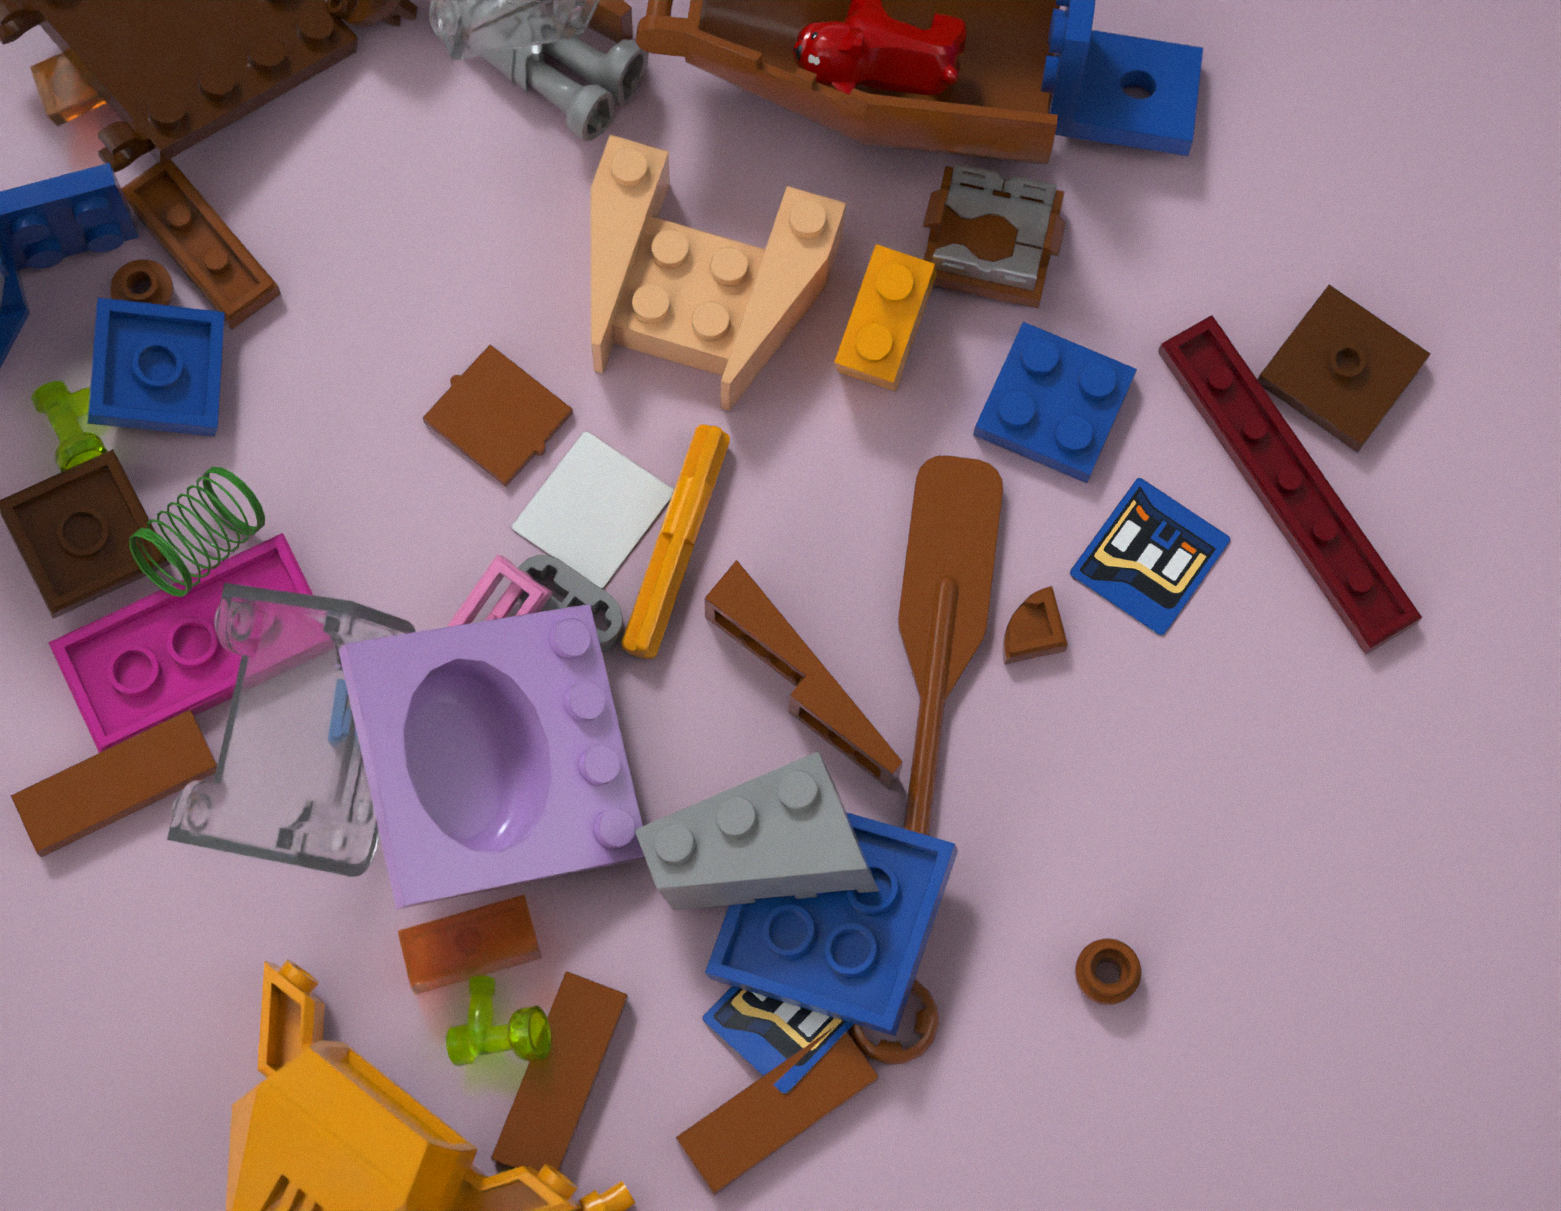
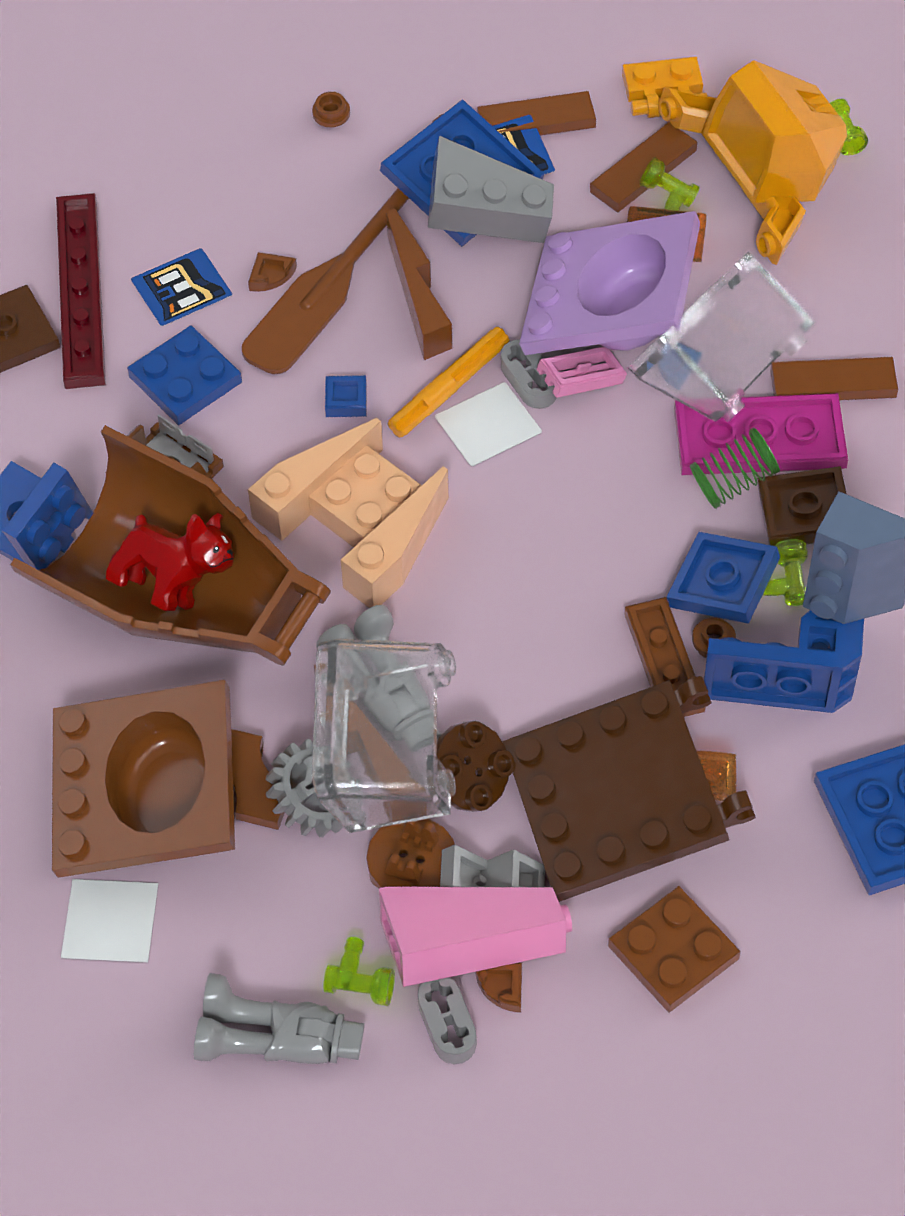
camera: 150 degrees left, 15 degrees down
dark orange piece [423,344,573,487] -> none
light orange brick [834,244,937,392] -> none
none -> blue tile [325,375,367,417]

